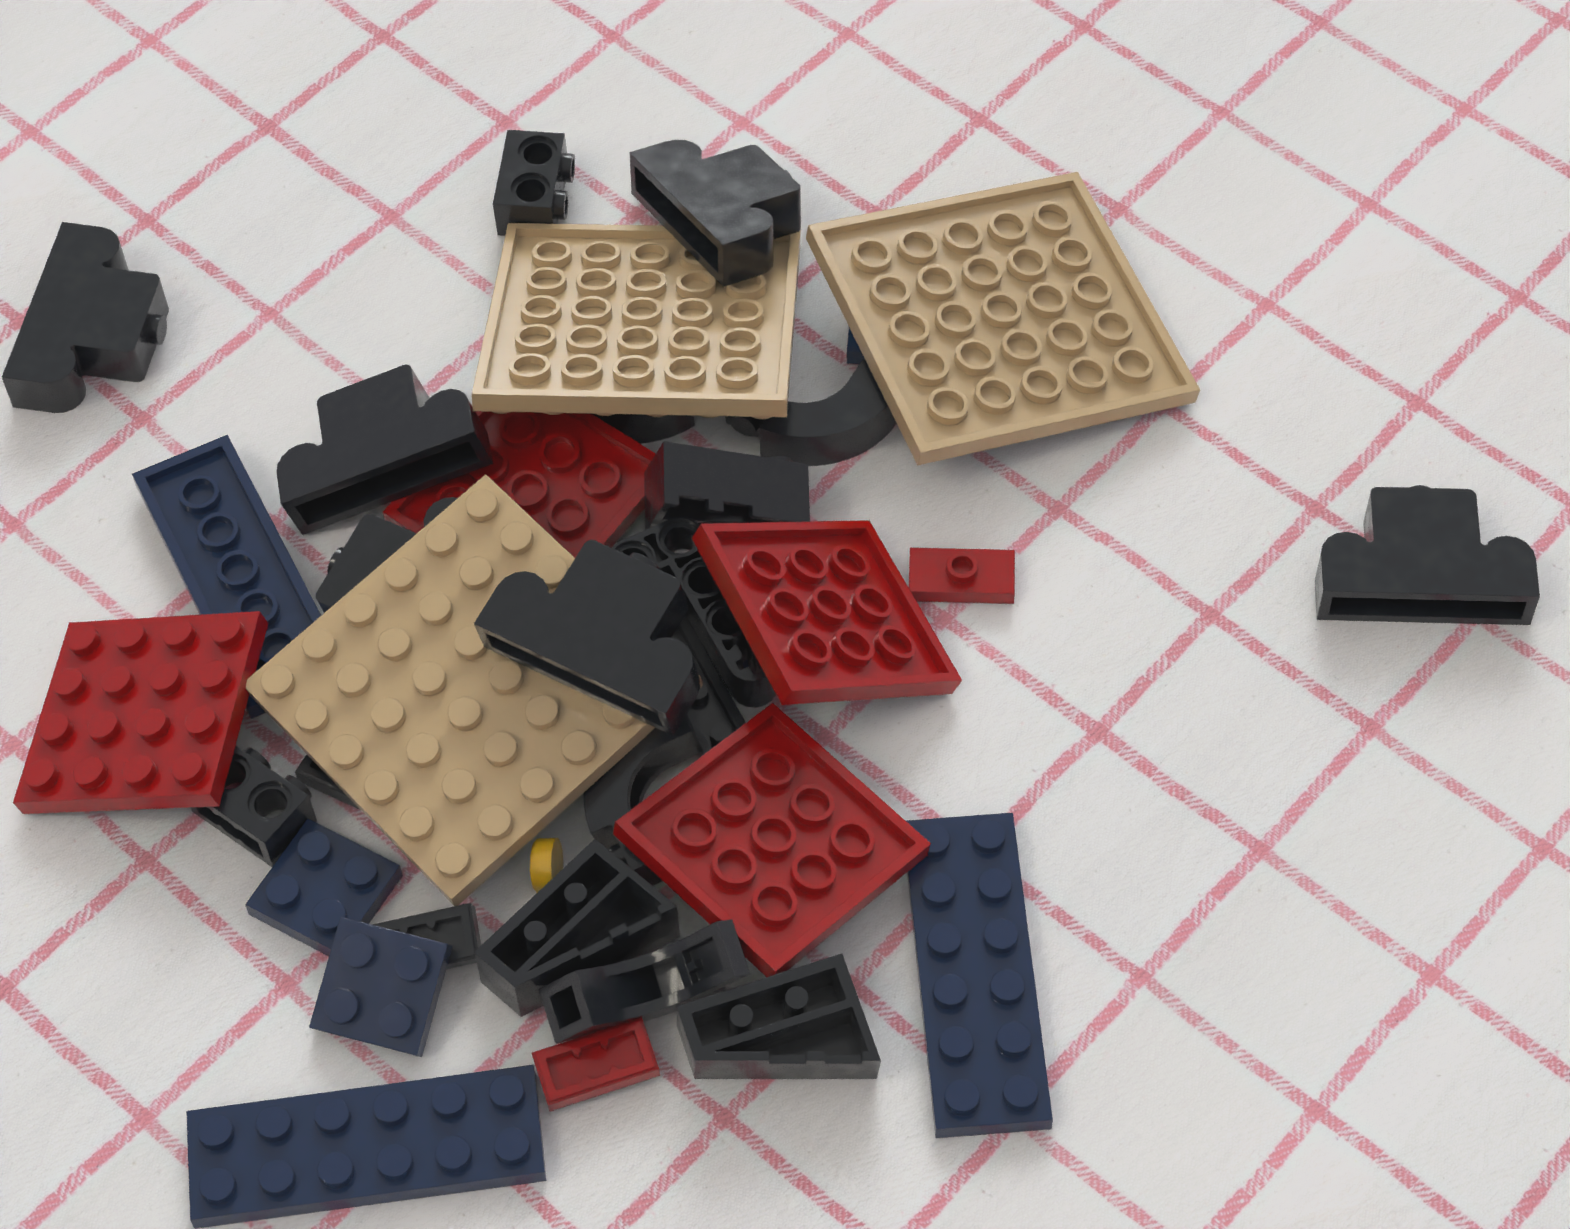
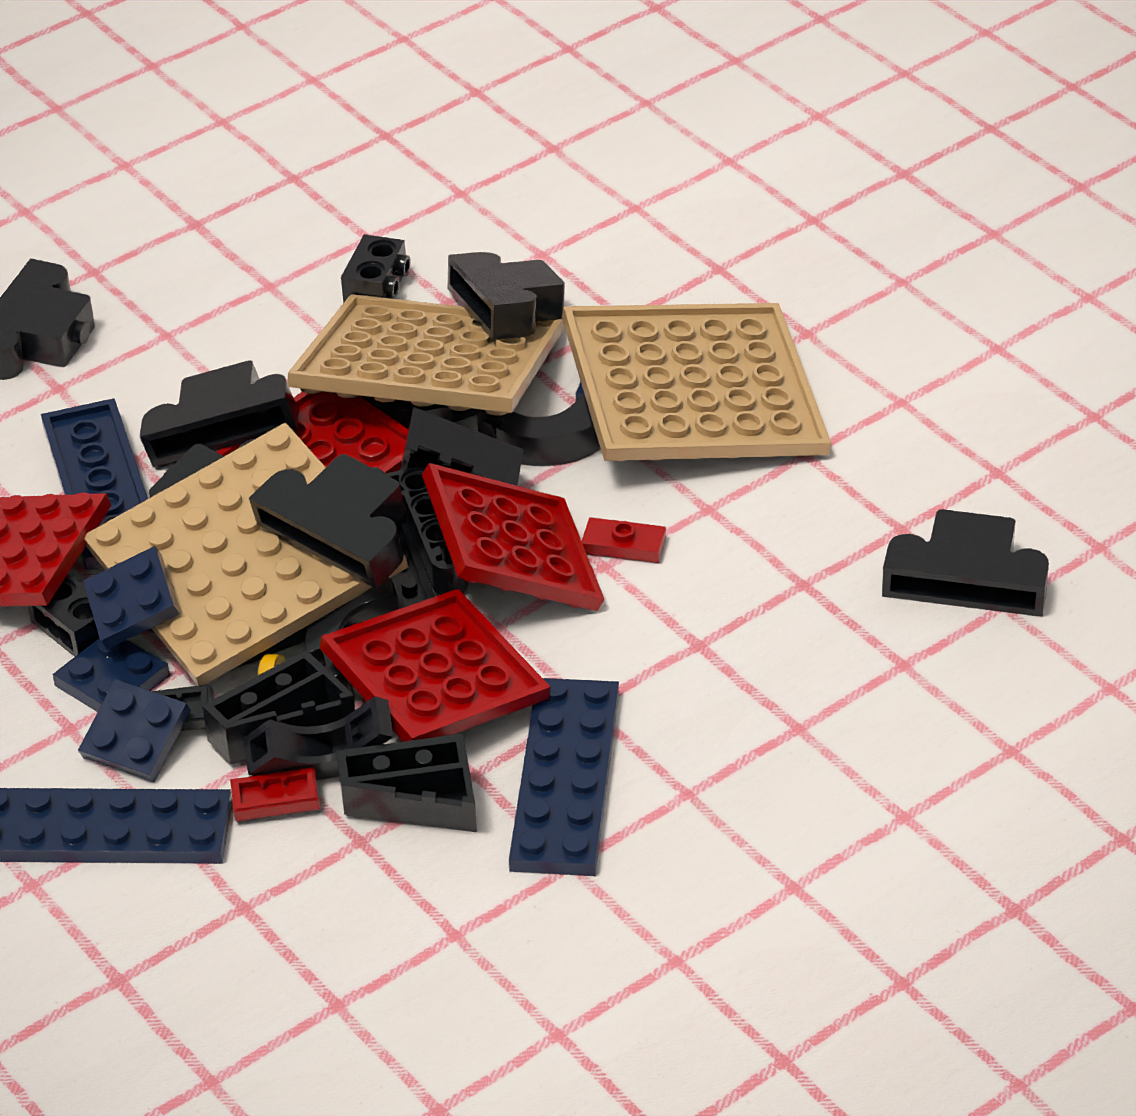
camera: 10 degrees right, 15 degrees down
none -> dark blue plate [83,546,180,649]

